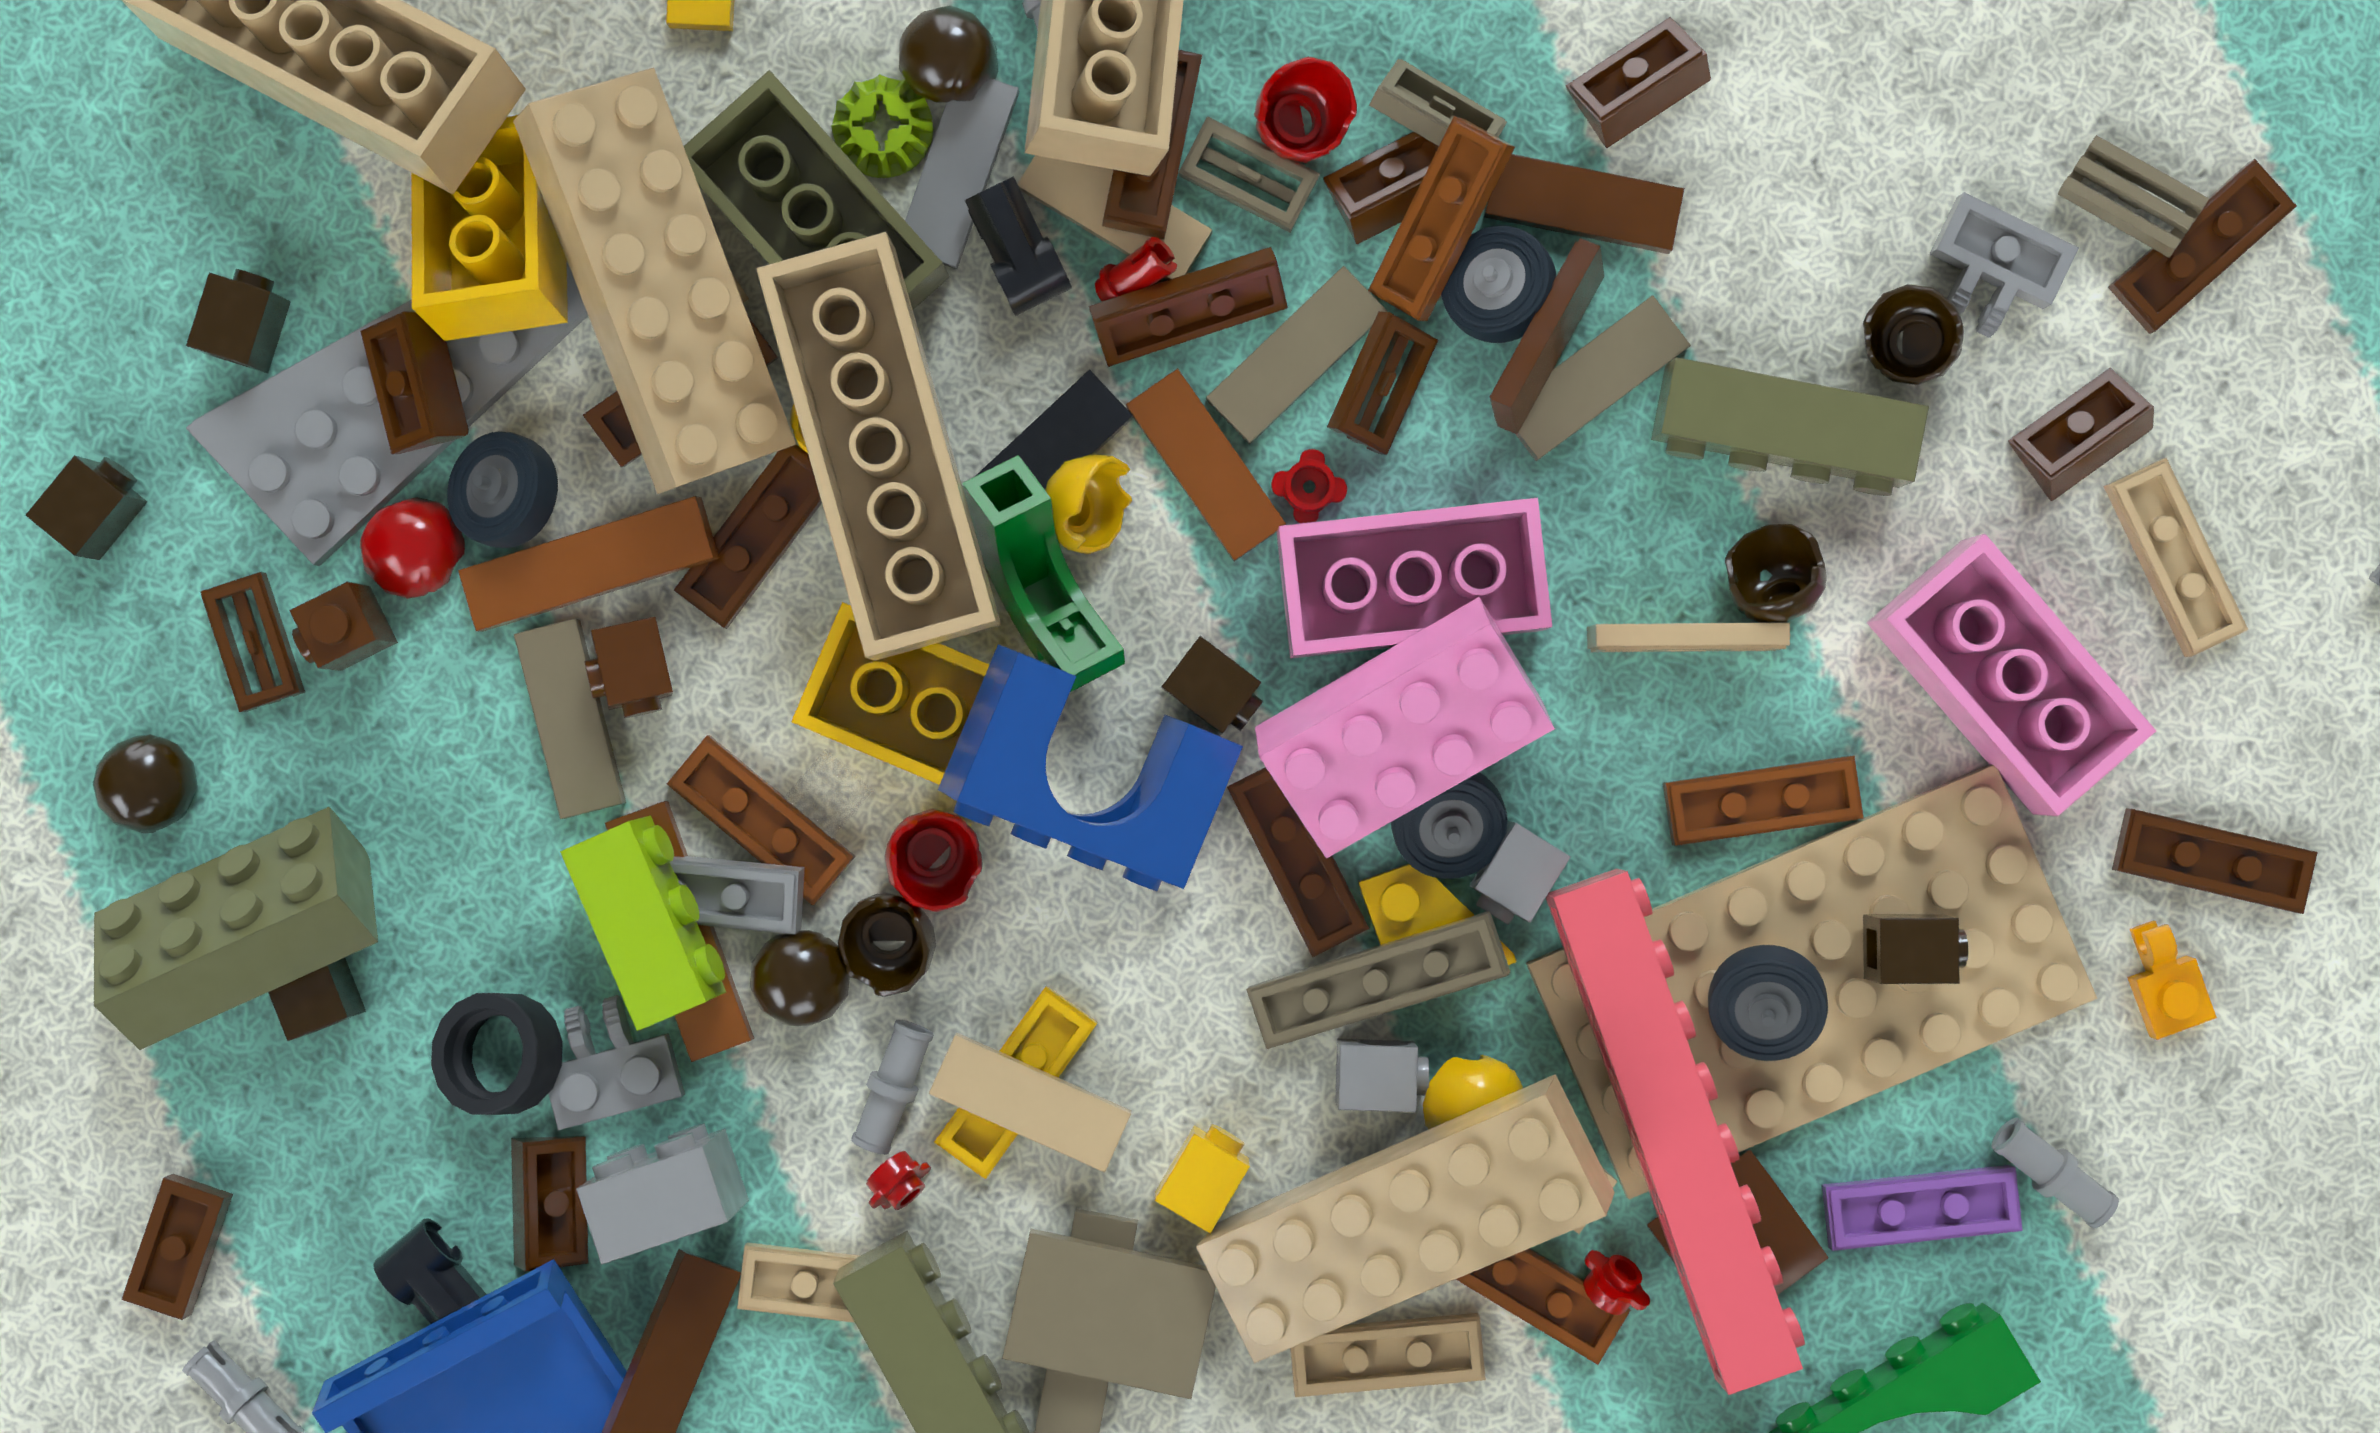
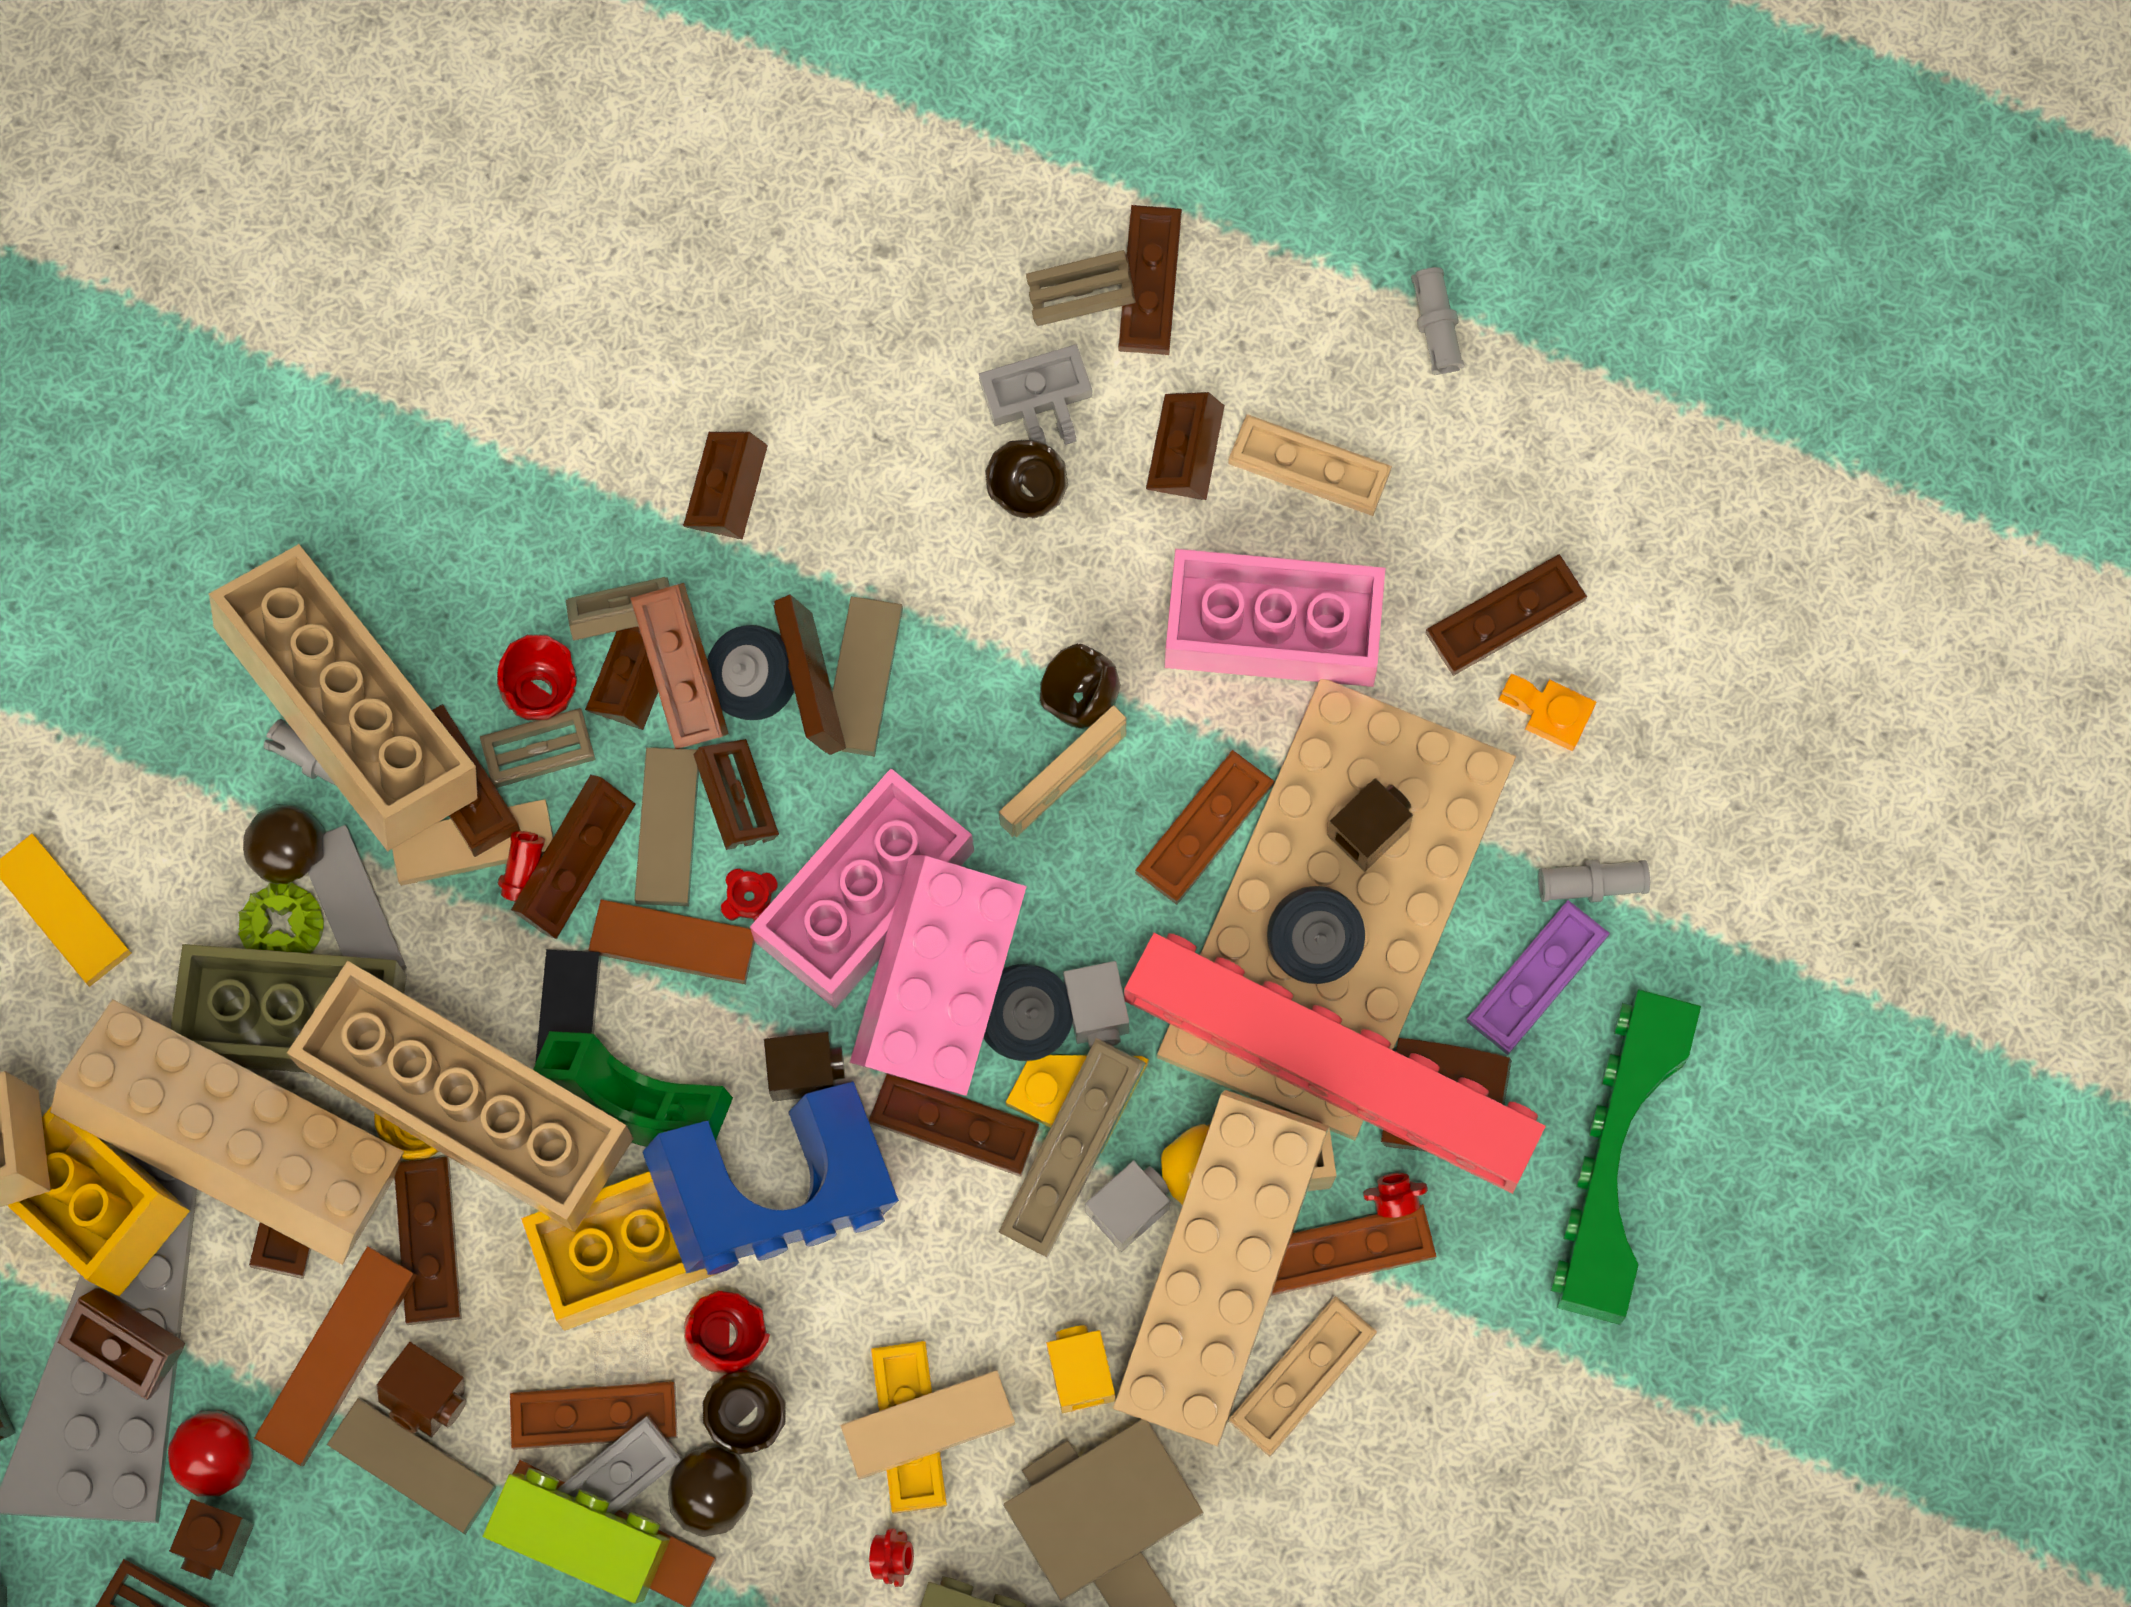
camera: 40 degrees left, 15 degrees down
black wheel [447,432,558,548] -> none
light grey pin [851,1020,934,1155] -> none
black piece [964,176,1072,316] -> none
yellow hair [1046,455,1132,554] -> none
reddish brown tile [1484,154,1685,254] -> none
olive brick [1651,357,1929,496] -> none

